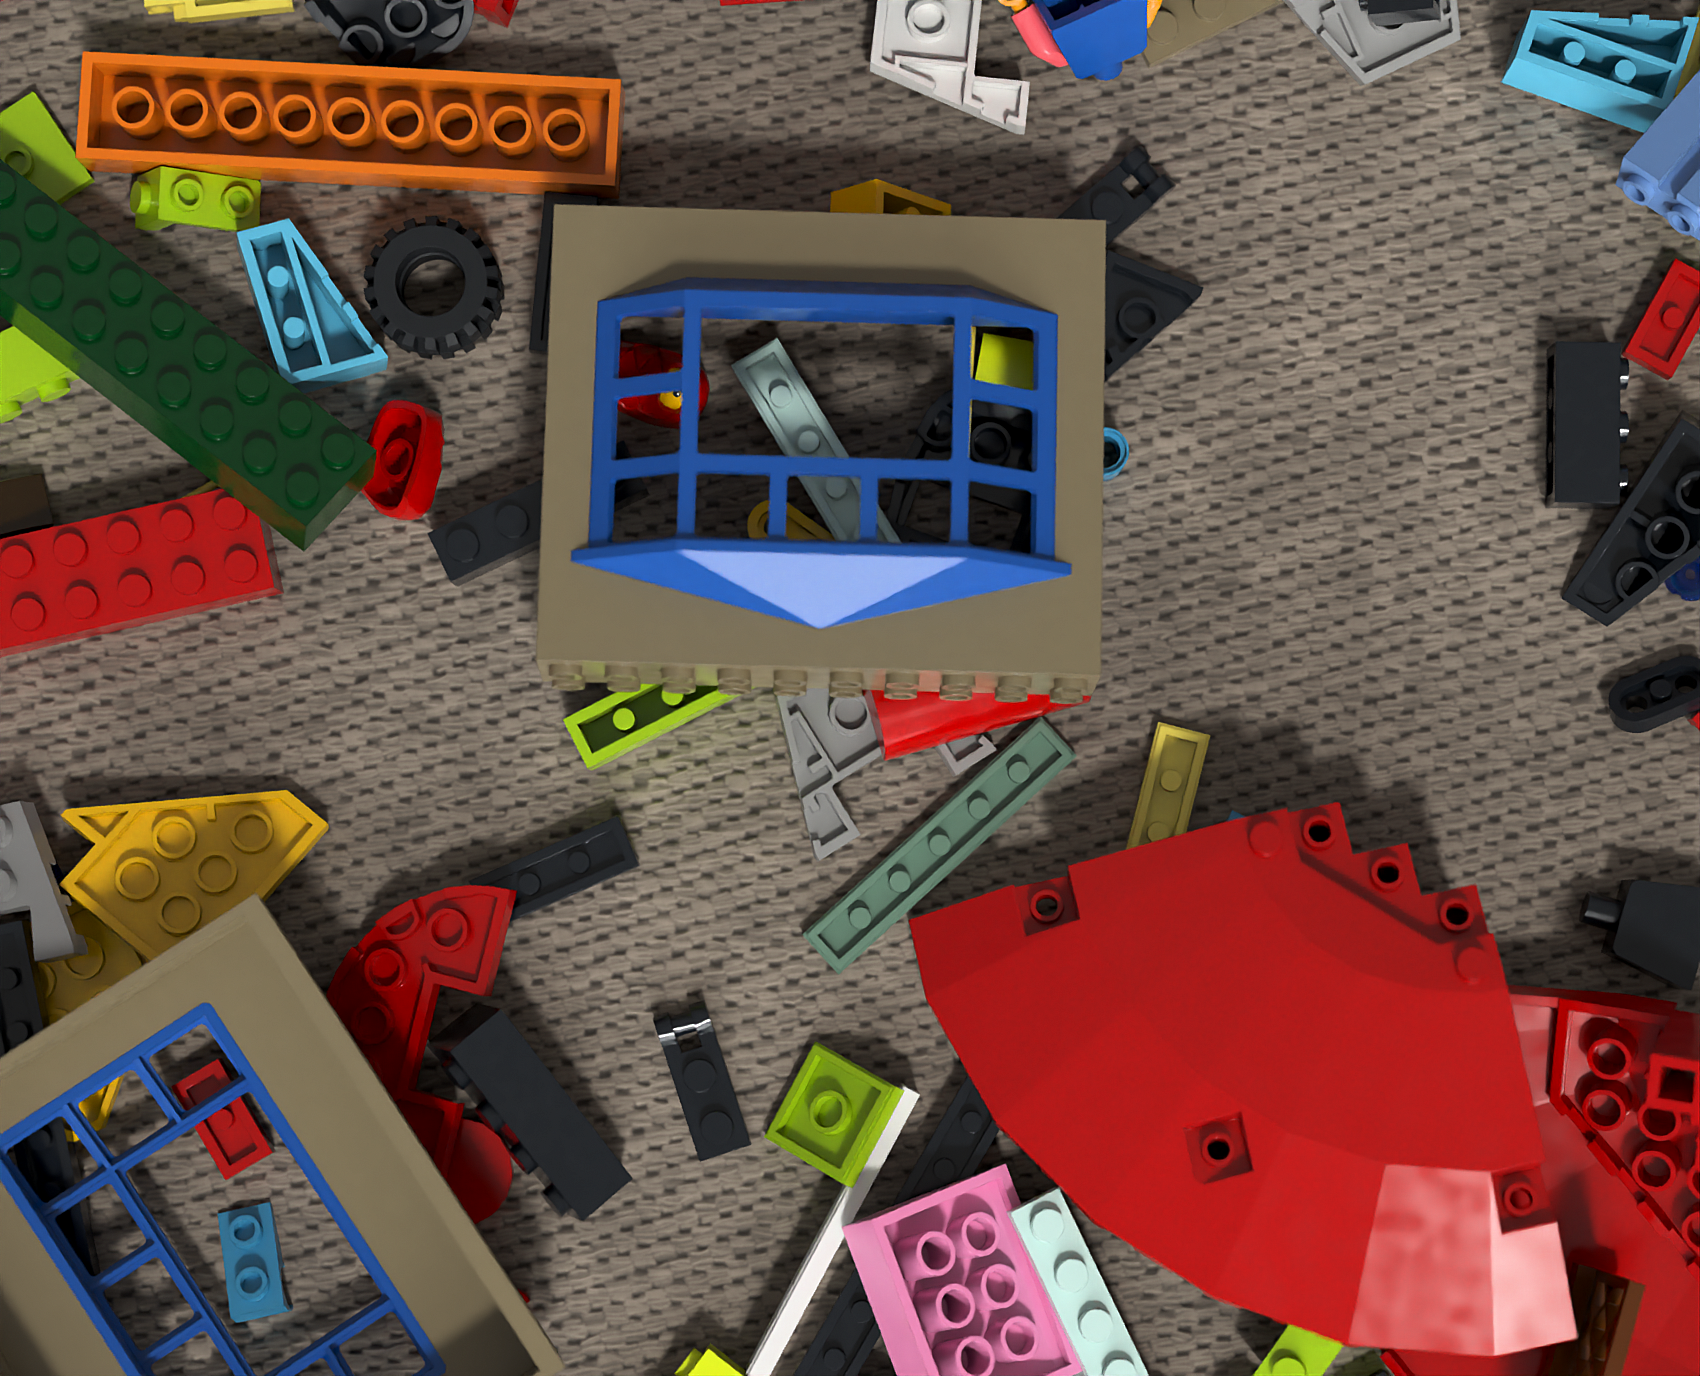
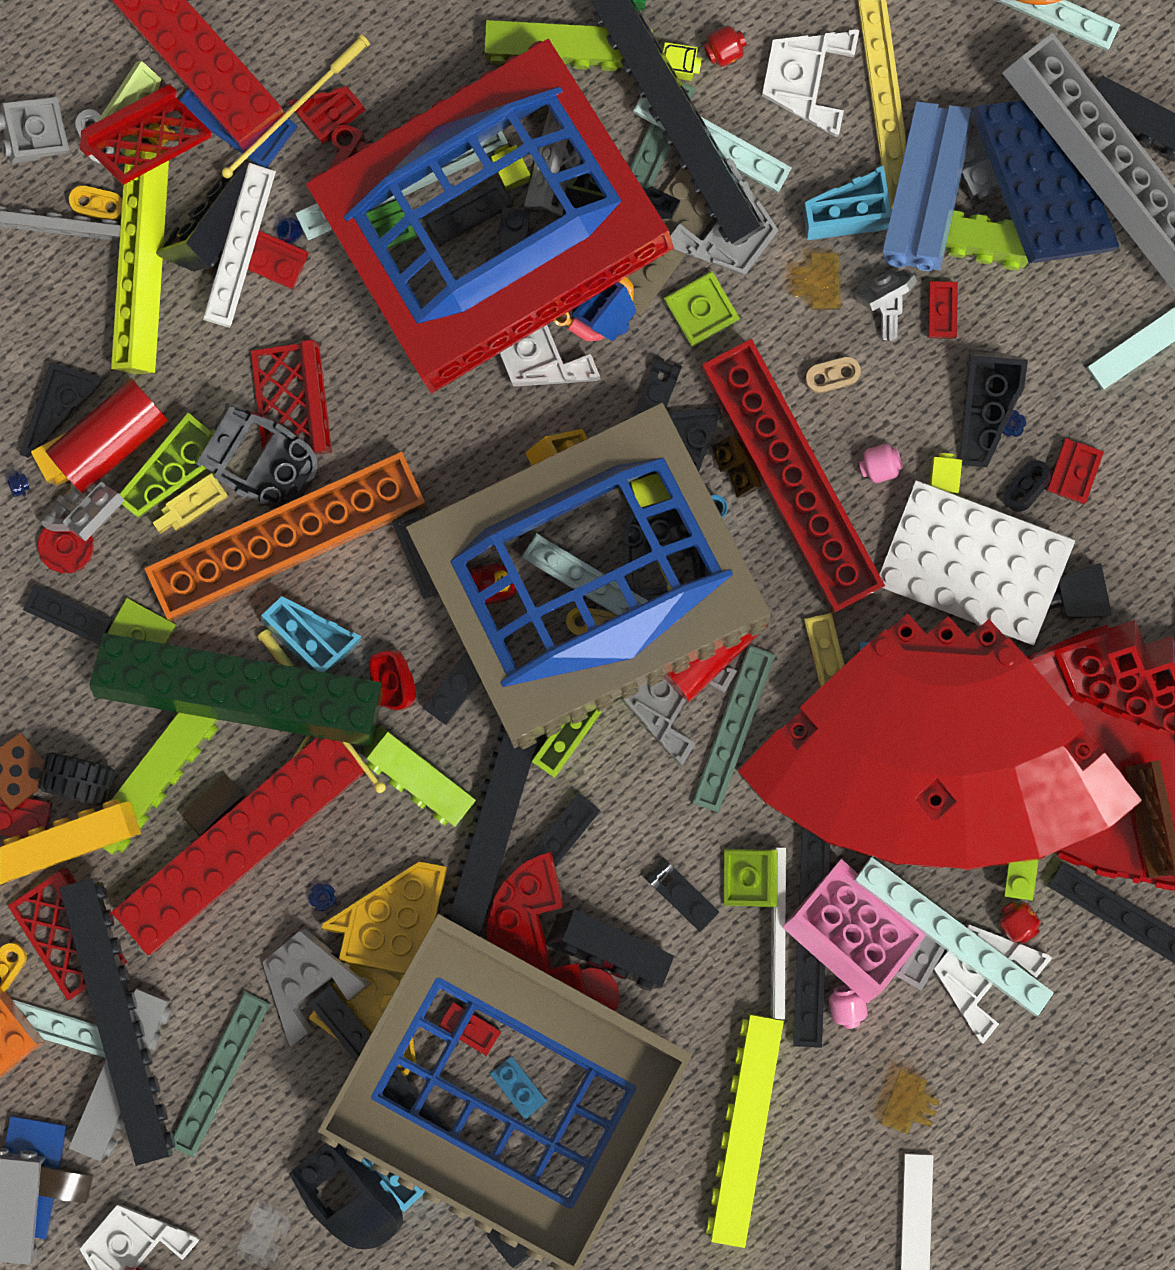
camera: 35 degrees left, 0 degrees up
lime bracket [130,166,261,232] -> none
black tyre [363,216,505,359] -> none
black brick [1545,341,1629,509] -> none
none -> light yellow piece [257,629,386,793]
none -> clear blue plate [308,884,336,911]
none -> lime wedge [360,726,476,827]
none -> black brick [444,724,539,937]
none -> lime plate [664,271,740,347]
none -> red brick [701,339,885,615]
none -> dark brown slope [712,435,762,498]
none -> clear yellow hinge [792,253,841,310]
none -> tan plate [805,357,861,394]
none -> light grey piece [853,269,917,341]
none -> bright pink head [859,443,903,484]
none -> white plate [880,480,1075,645]
none -> neon yellow brick [929,453,962,495]

